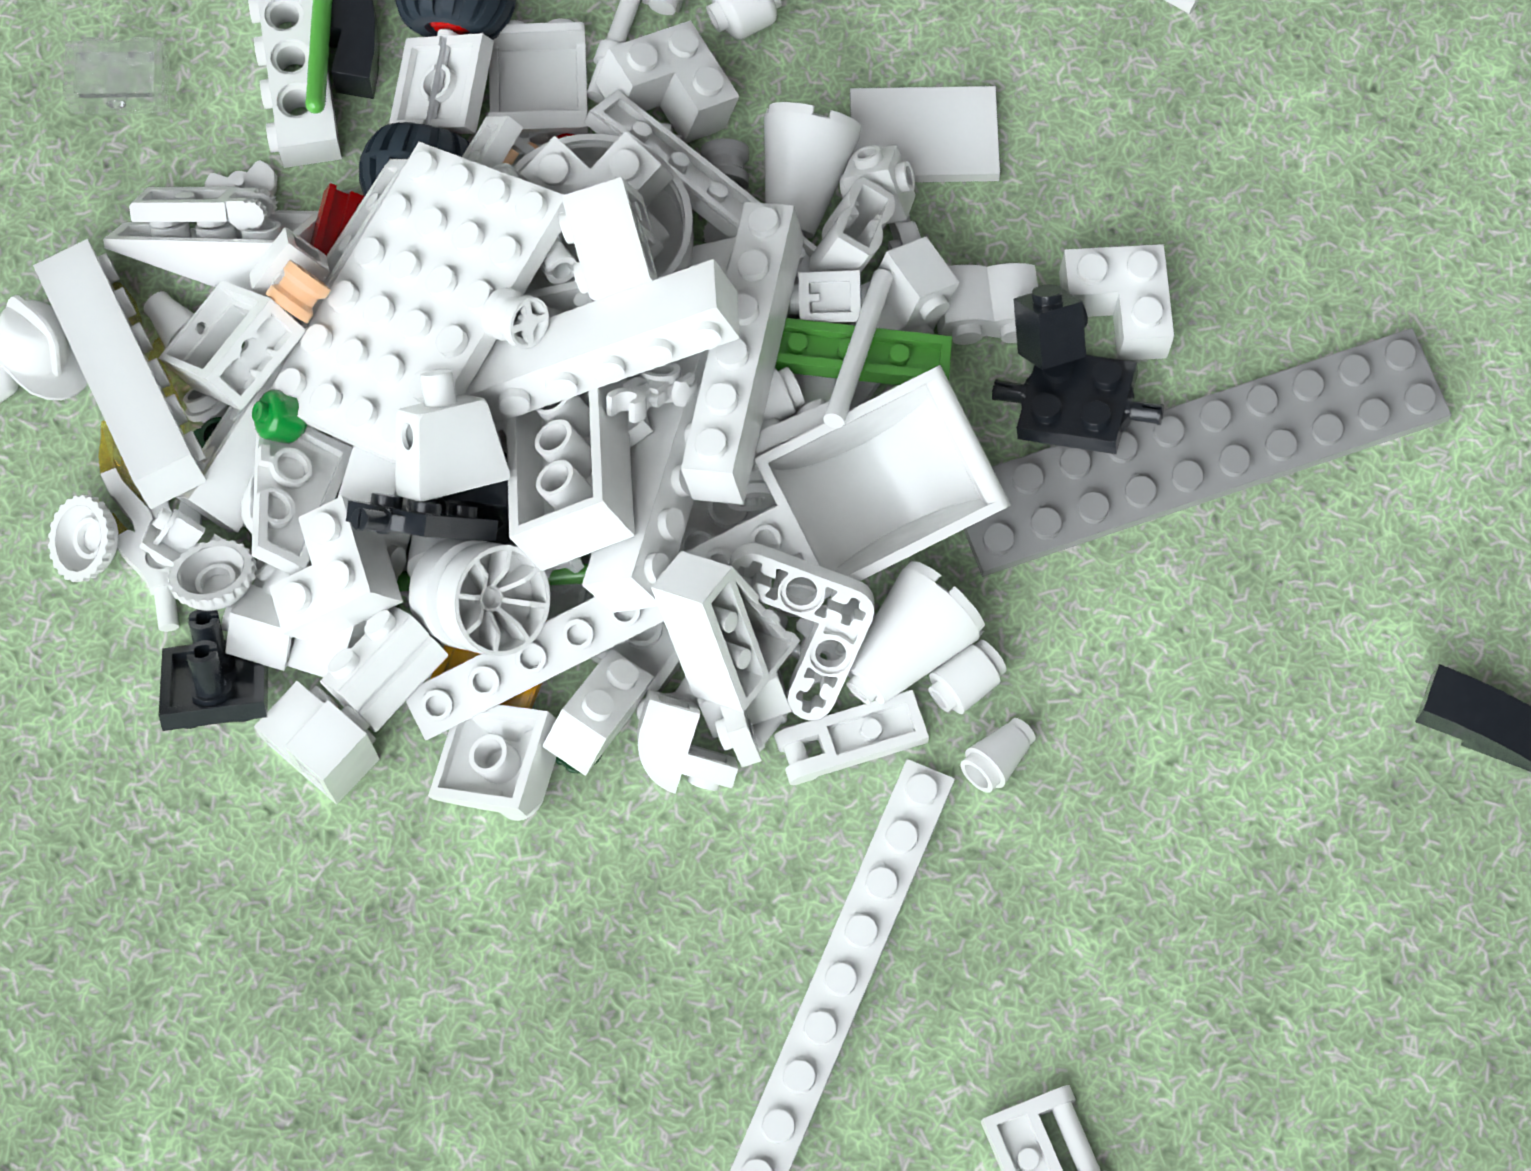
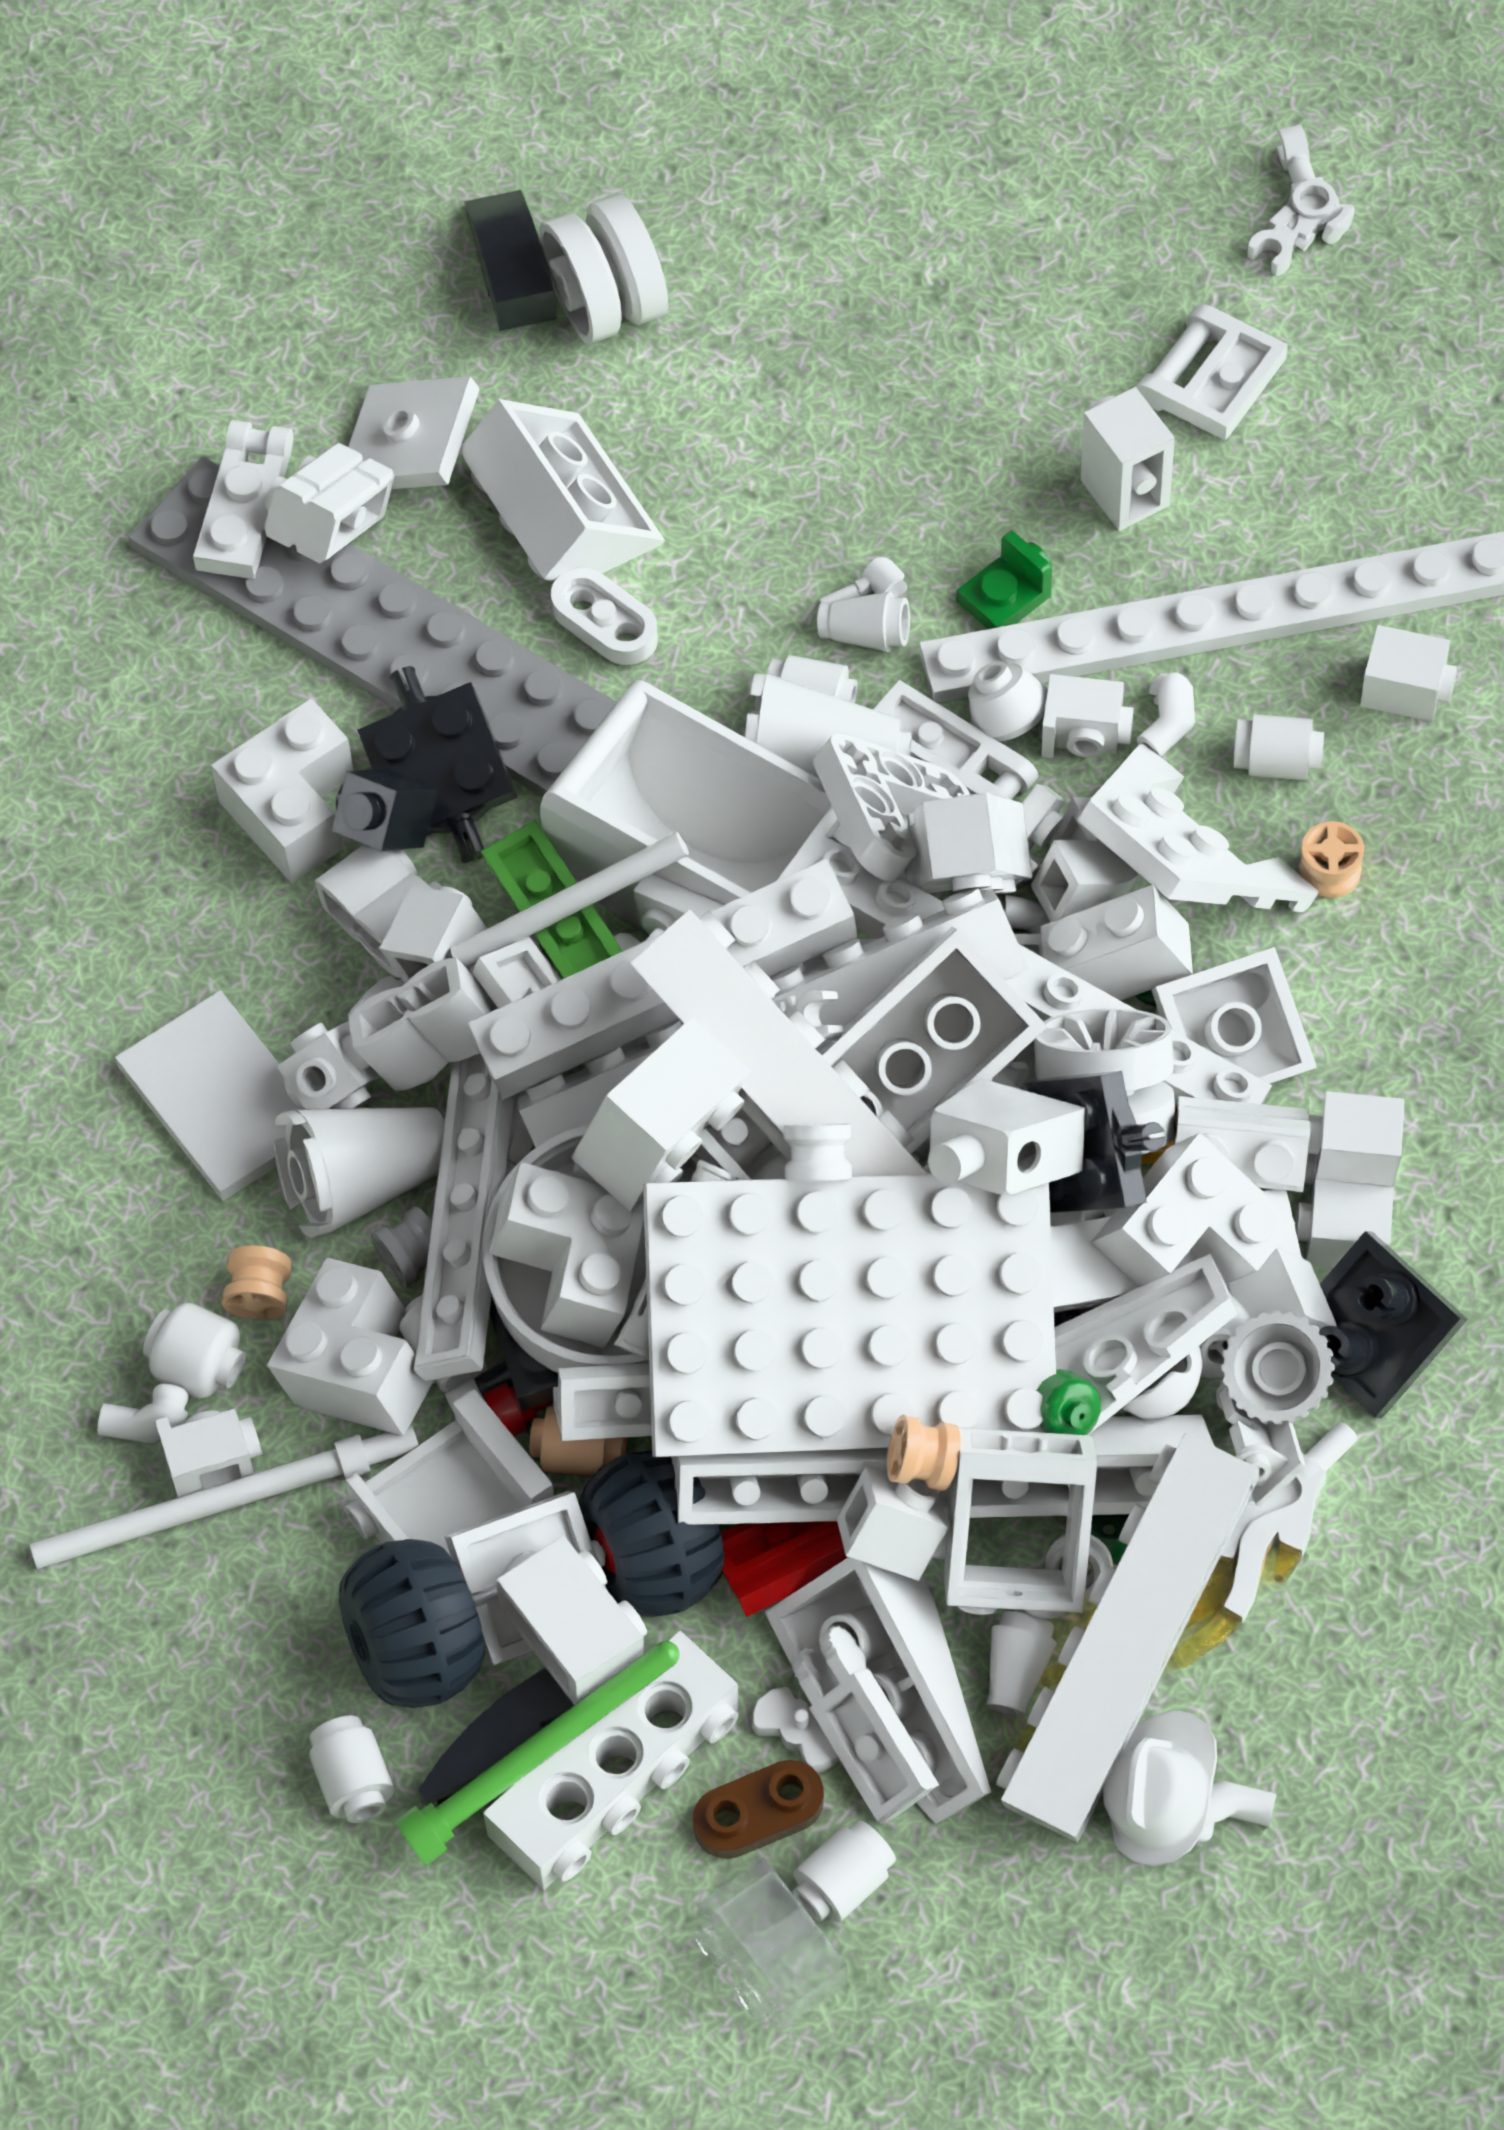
camera: 120 degrees left, 10 degrees down
white hat [48,495,119,582] -> none
none -> white plate [193,420,293,579]
none -> light nougat wheel [221,1245,292,1320]
none -> white brick [264,443,395,564]
none -> white plate [348,376,480,489]
none -> white slope [459,399,665,582]
none -> white piece [497,1535,647,1705]
none -> white wheel [539,193,669,345]
none -> white plate [551,568,658,665]
none -> reddish brown plate [693,1760,824,1859]
none -> white brick [793,1820,896,1923]
none -> white hand [819,557,907,603]
none -> green bracket [956,530,1052,629]
none -> white cone [968,661,1048,741]
none -> white brick [1041,674,1134,758]
none -> white wing [1077,743,1319,912]
none -> white brick [1081,387,1175,531]
none -> white arm [1137,672,1195,757]
none -> white brick [1234,714,1324,781]
none -> light nougat wheel [1298,821,1364,899]
none -> white brick [1360,625,1458,722]

